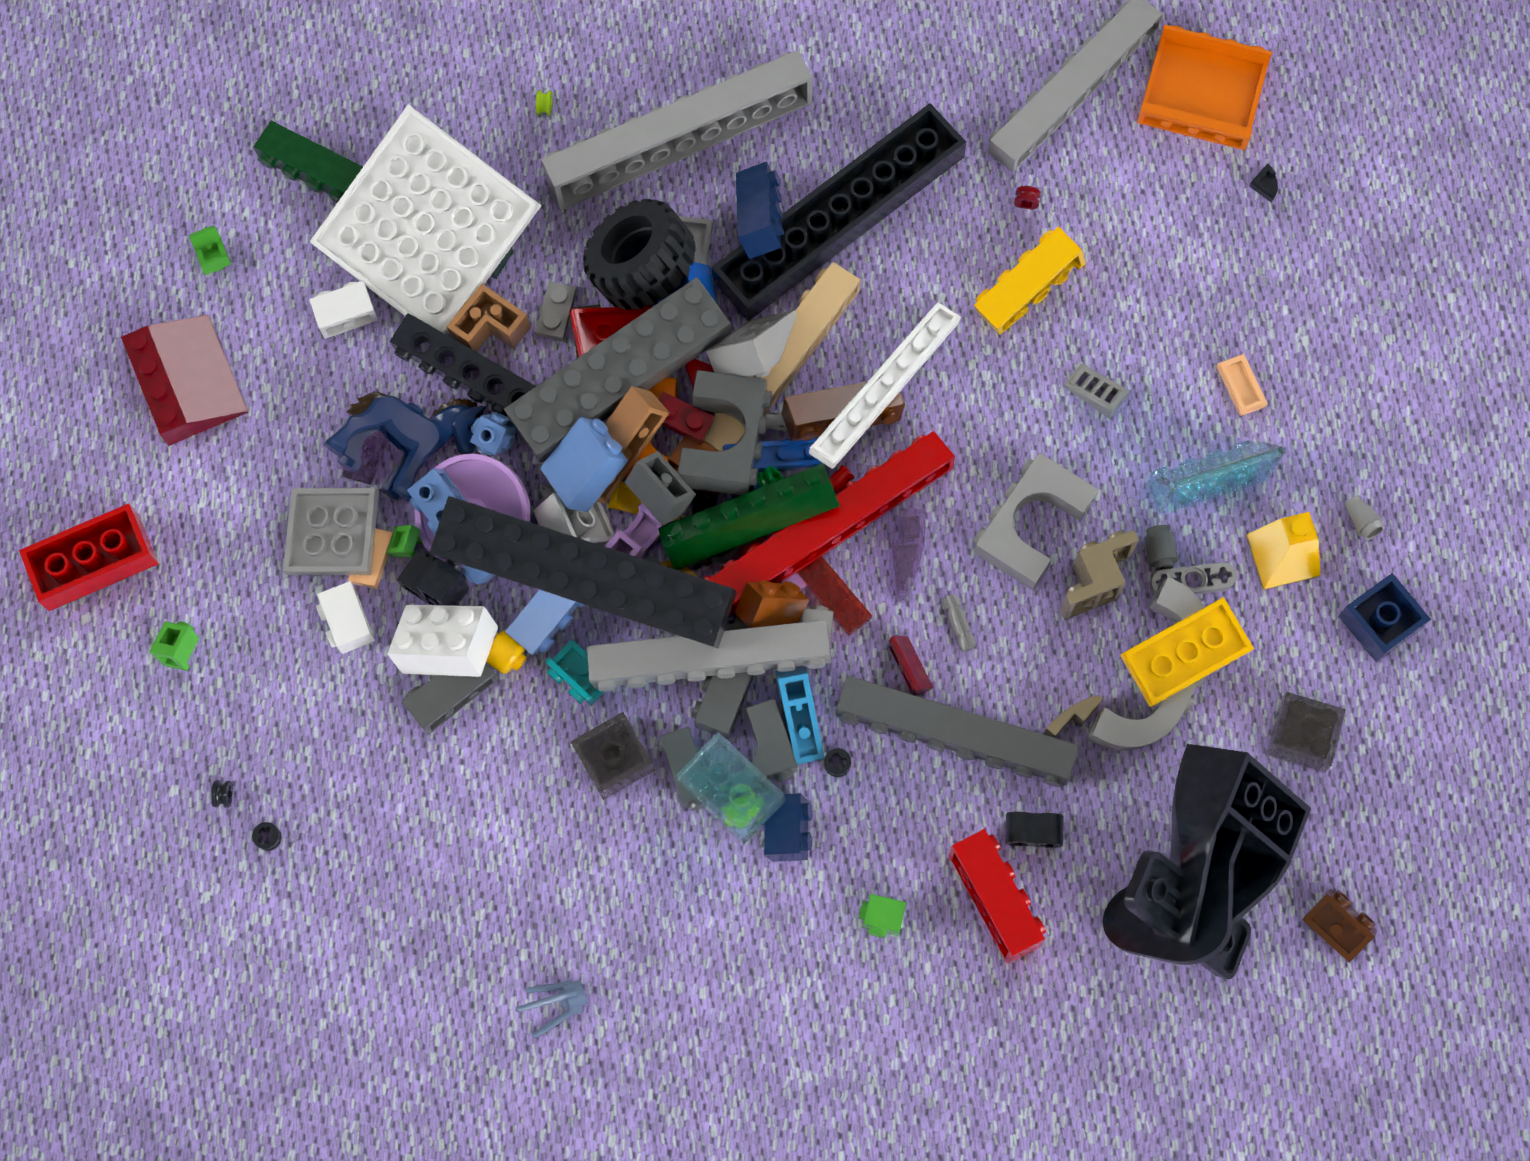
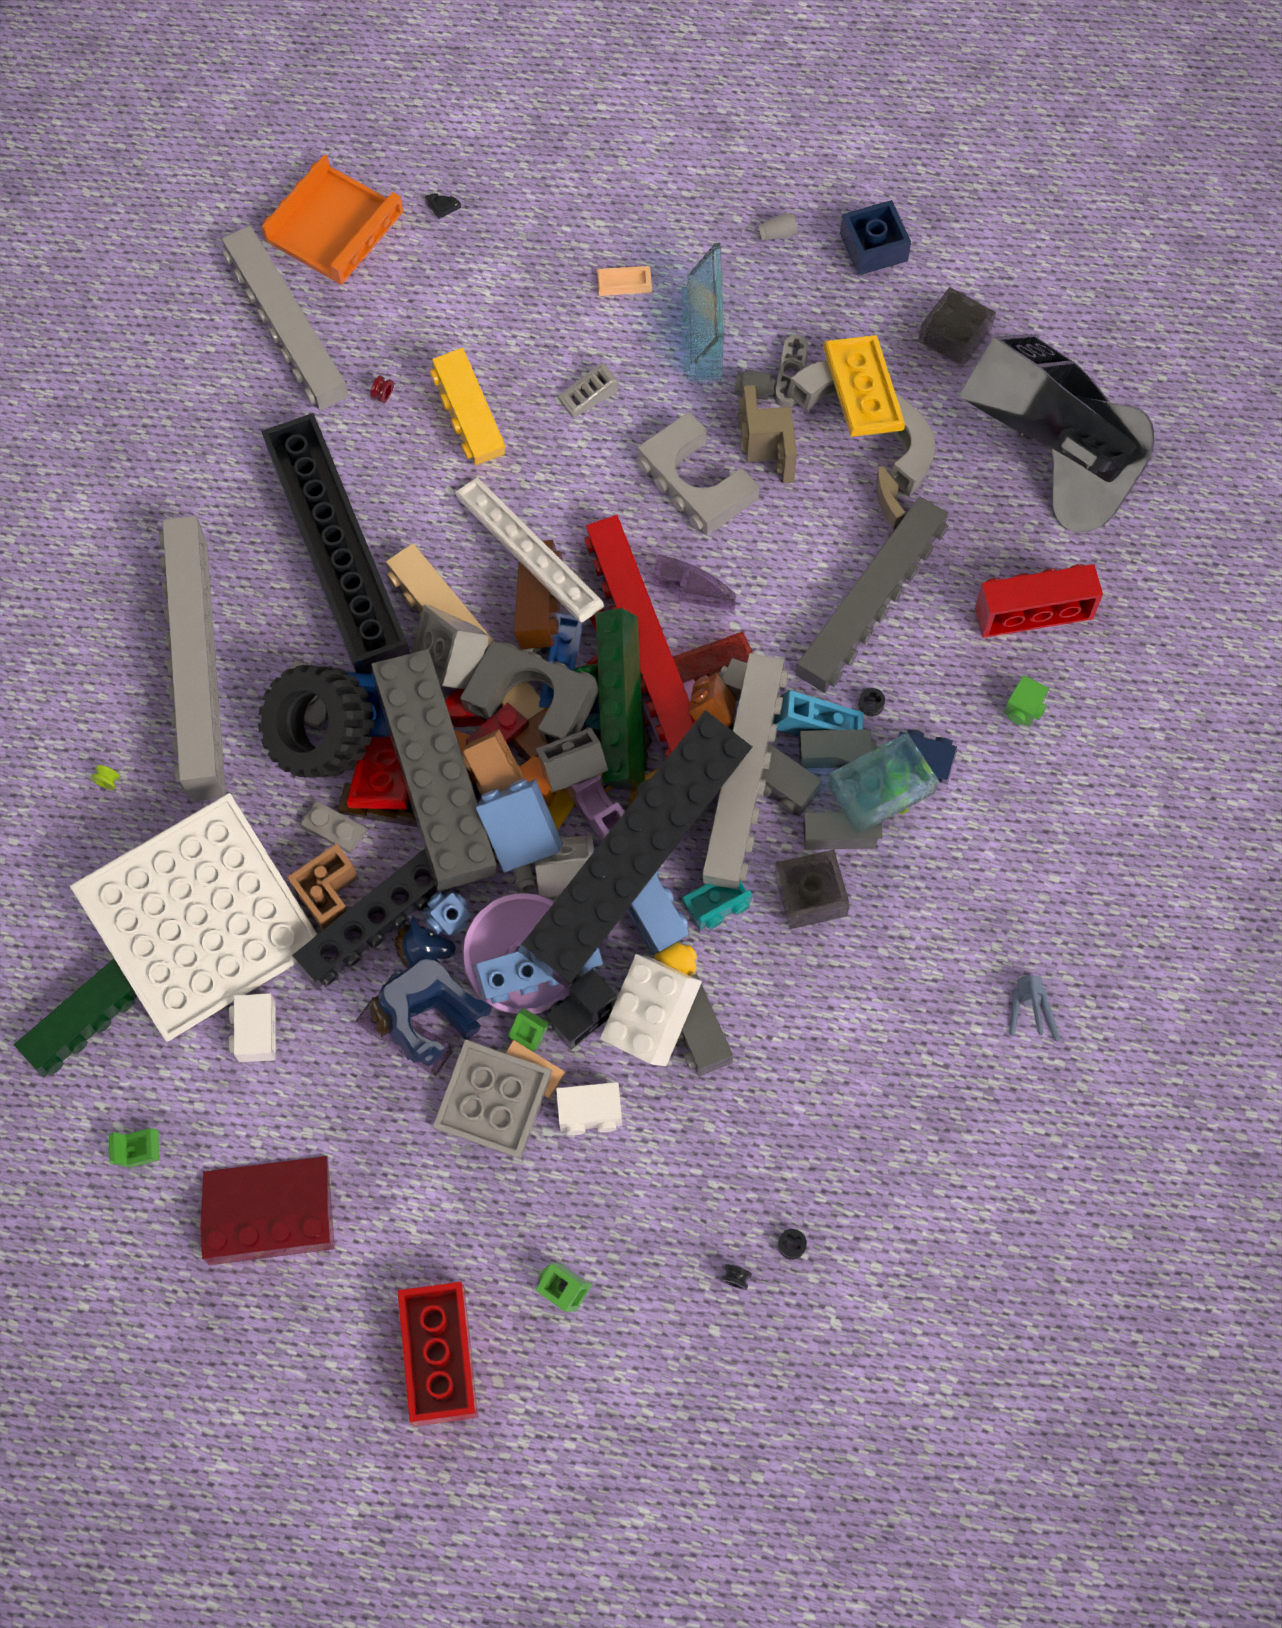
camera: 75 degrees left, 5 degrees down
dark blue brick [736,161,784,259] -> none
dark red slope [888,636,933,696] -> none
light grey axle [942,594,976,652] -> none
black axle [1005,811,1064,848] -> none
yellow slope [1247,512,1321,590] -> none
reddish brown bracket [1302,888,1377,963] -> none

